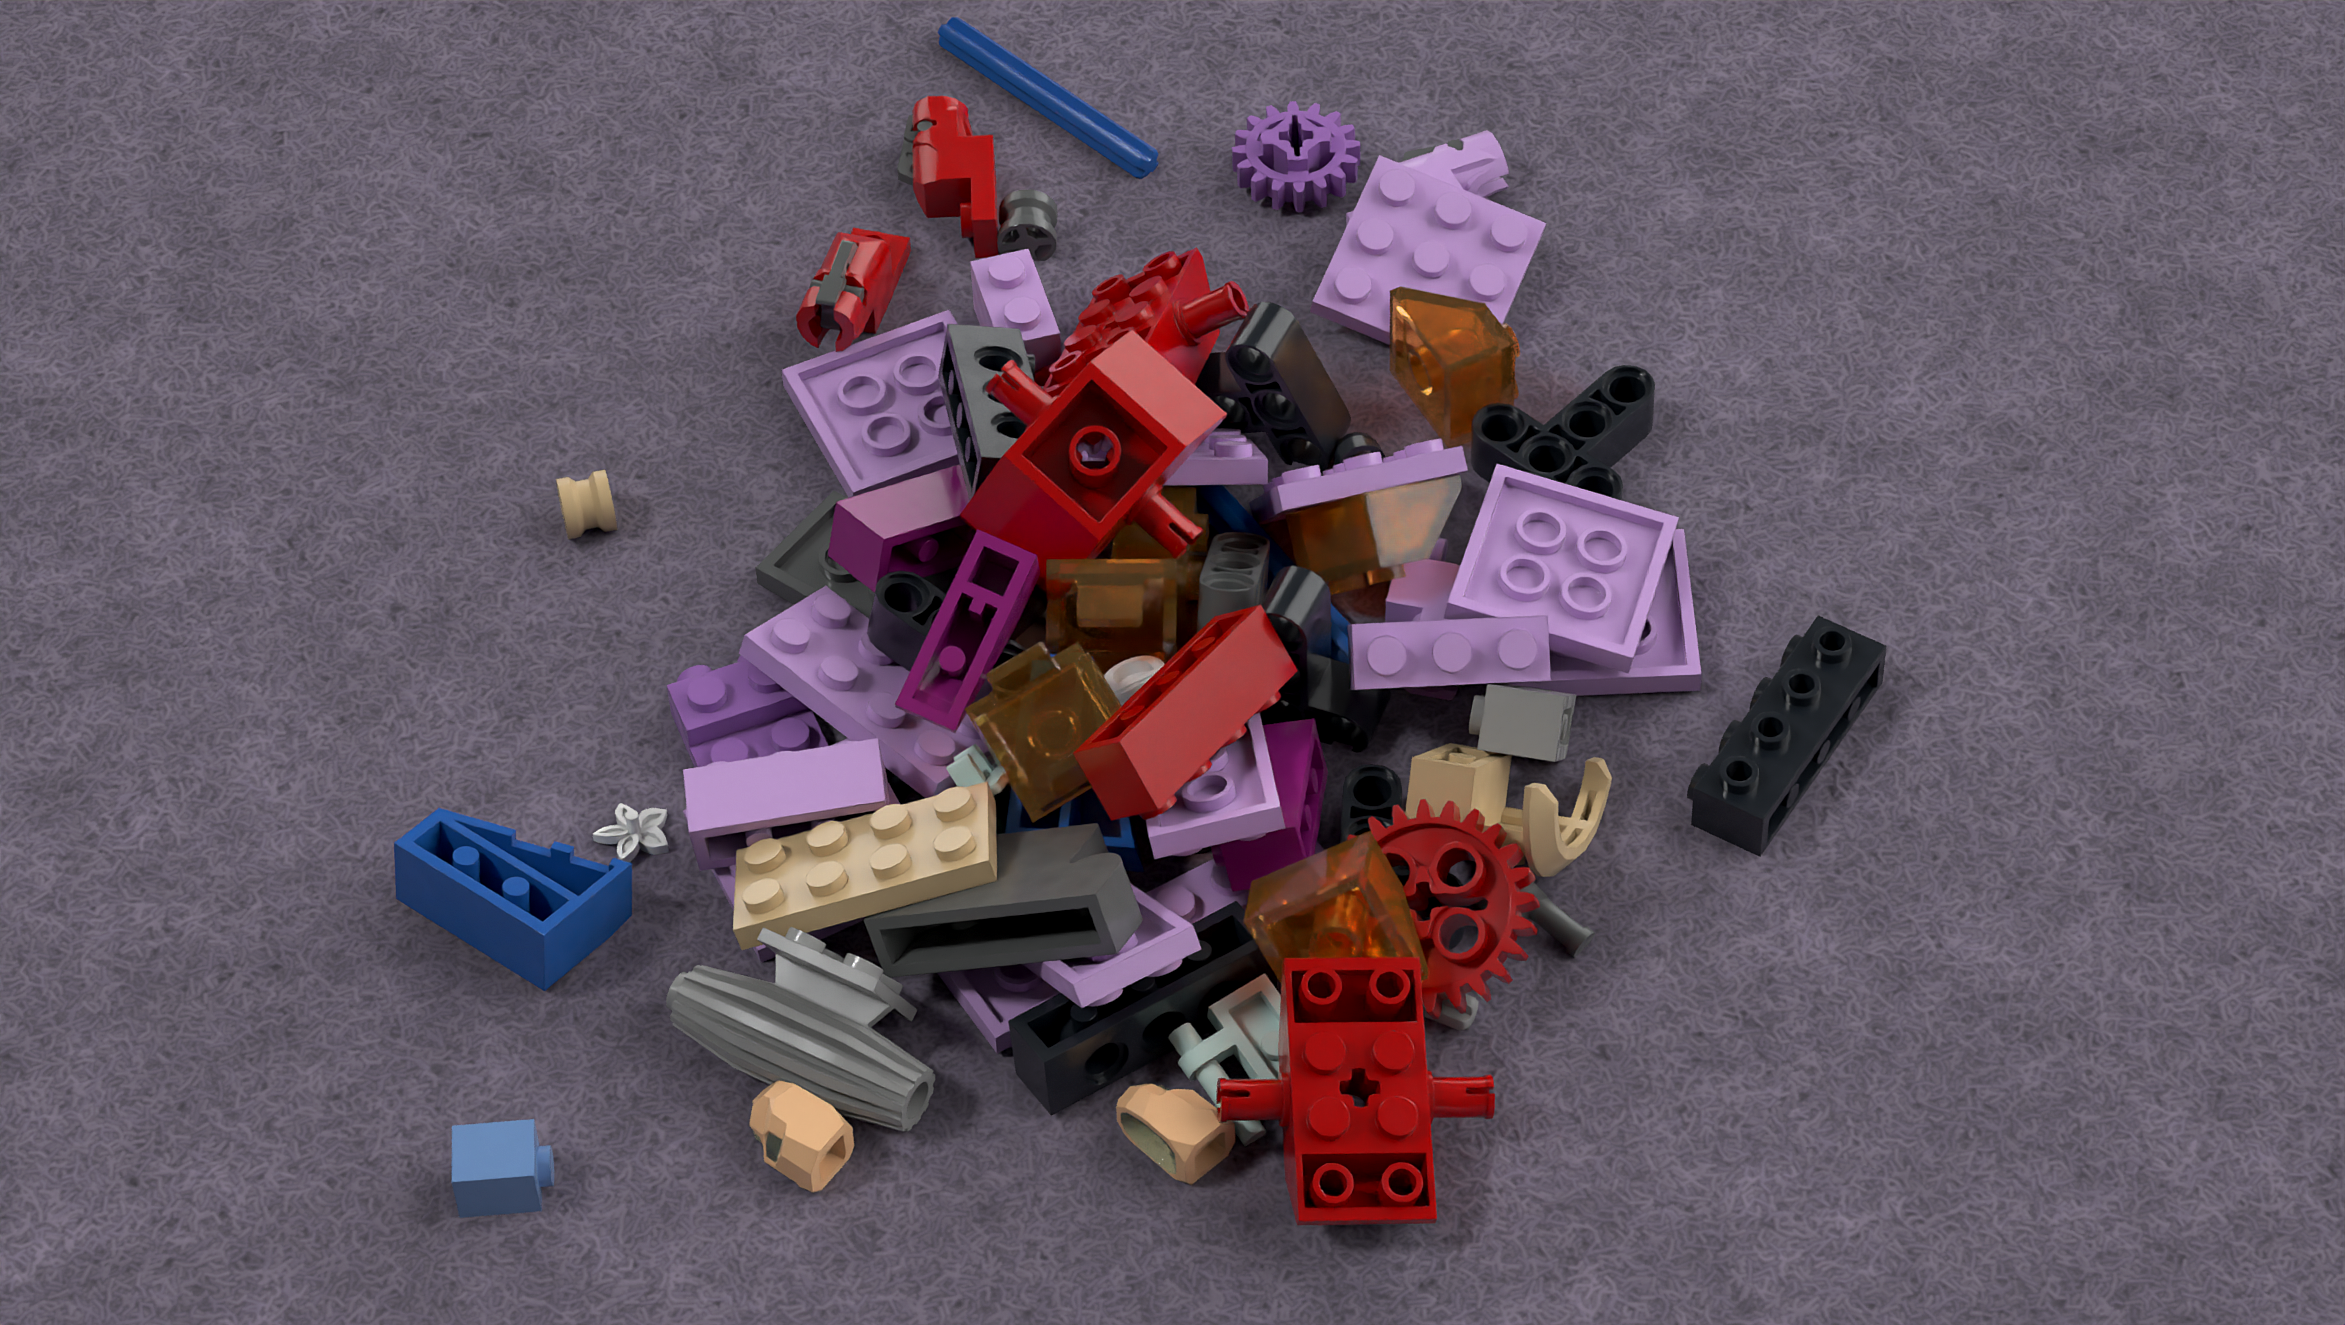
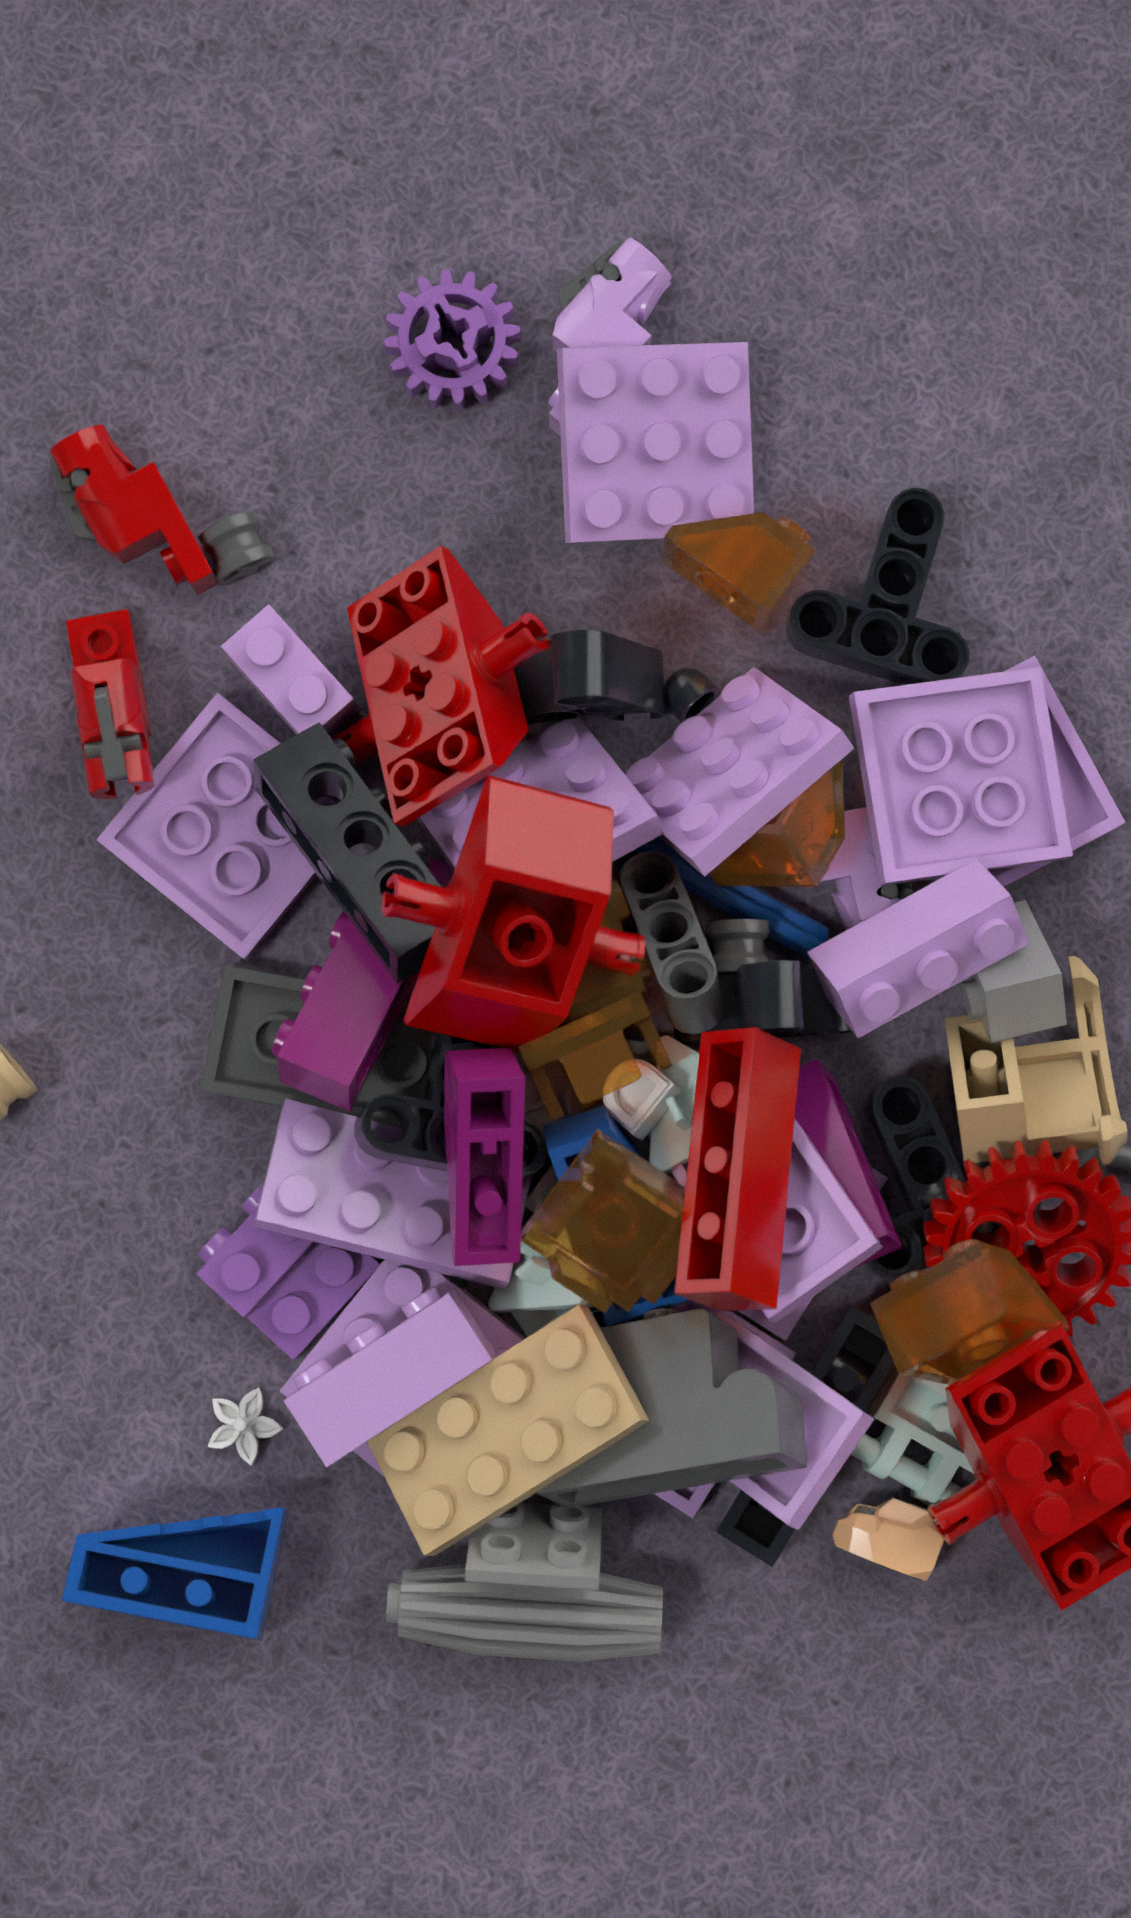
camera: 25 degrees left, 35 degrees up
medium blue brick [451,1119,554,1218] -> none
light nougat rock [749,1080,855,1192] -> none
blue axle [938,17,1159,179] -> none

